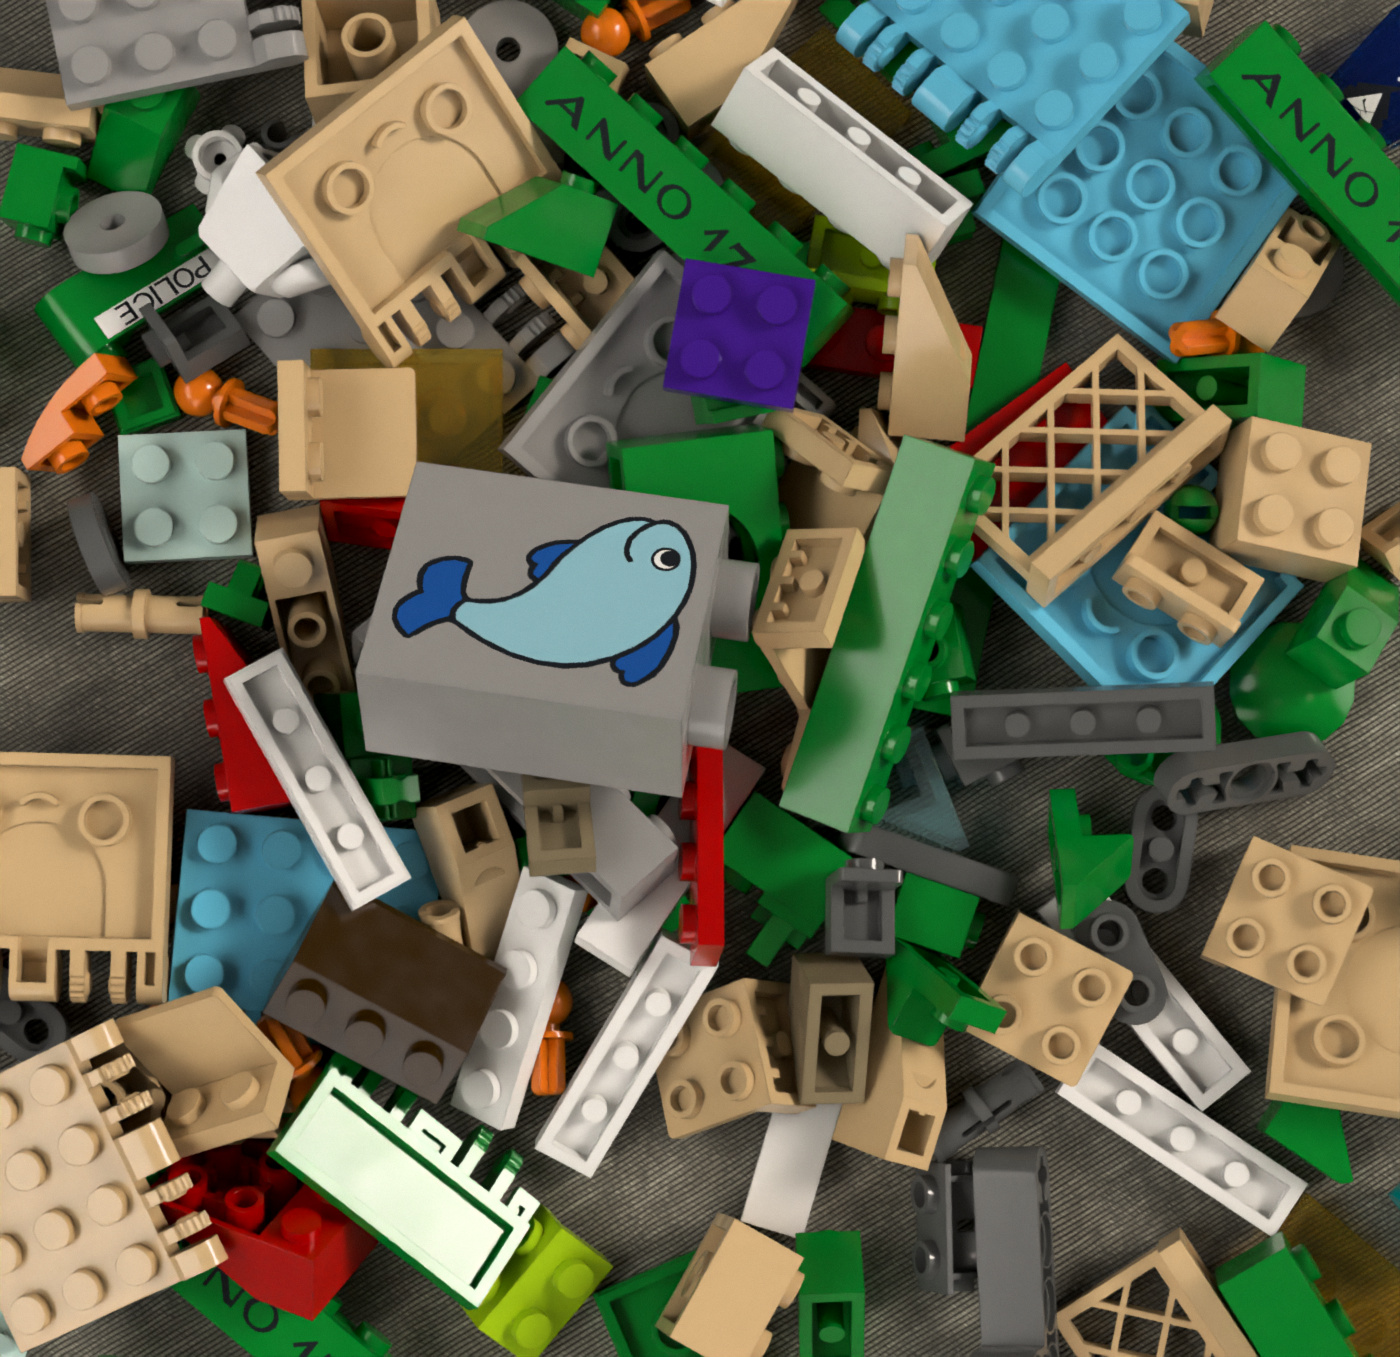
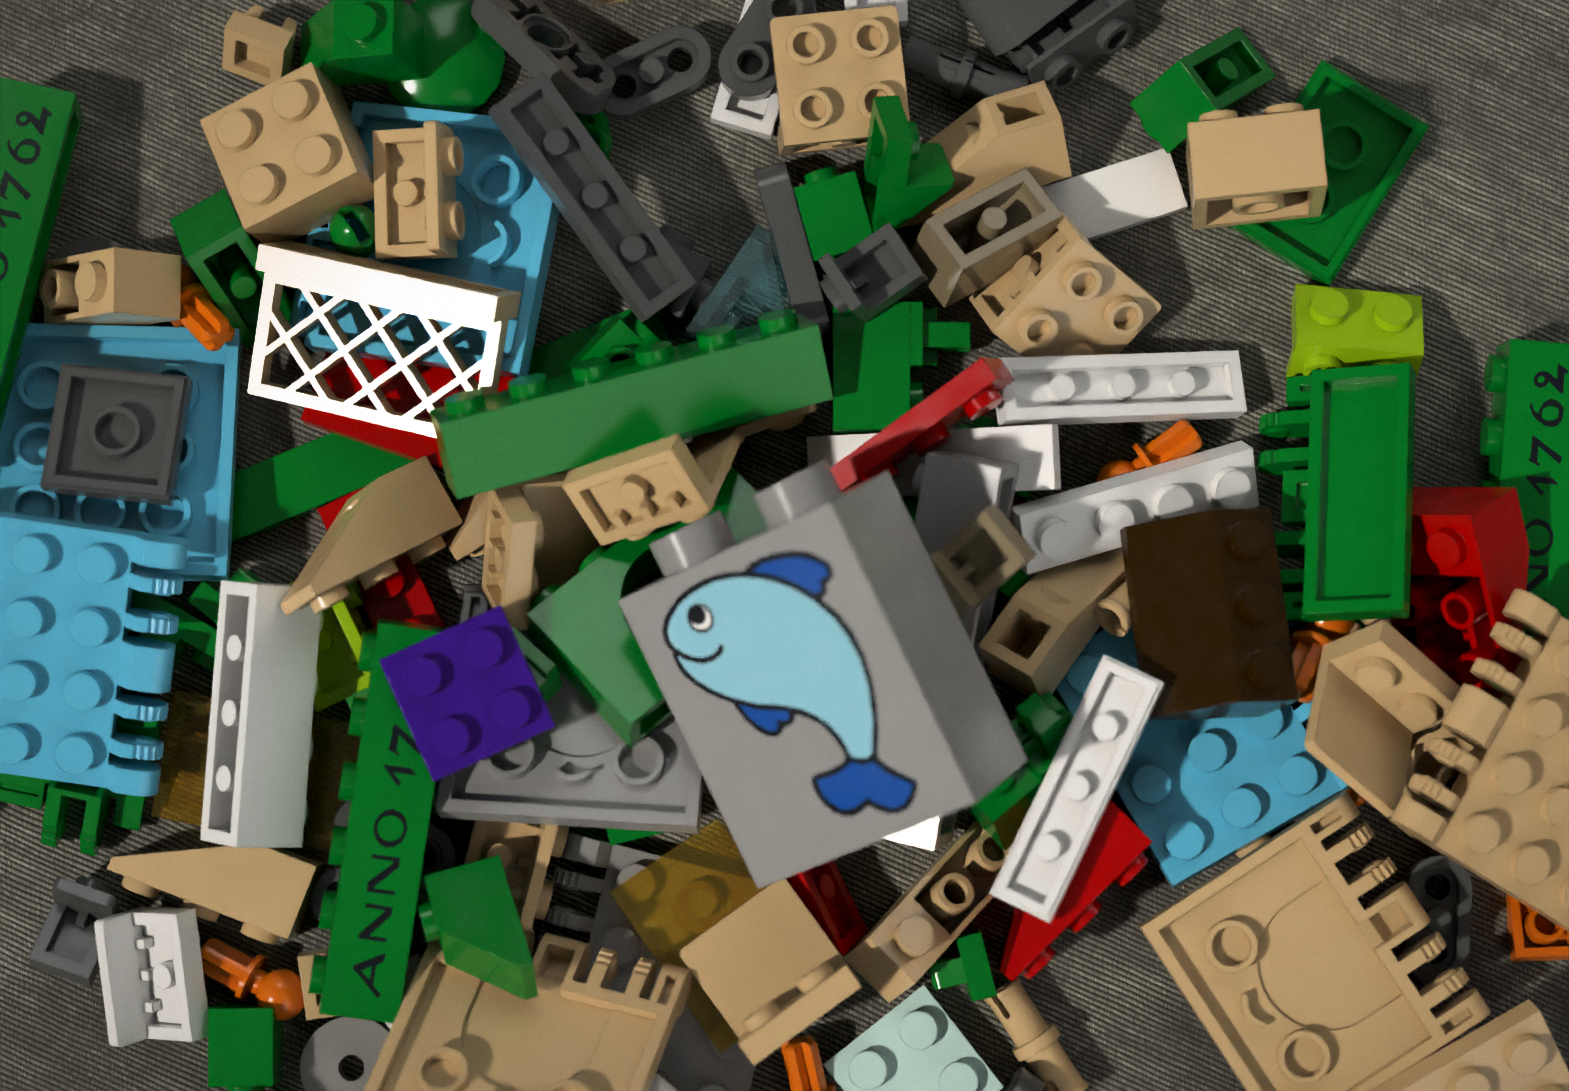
camera: 125 degrees left, 0 degrees up
green slope [1046,788,1134,929] -> none
none -> dark grey tile [40,363,193,506]

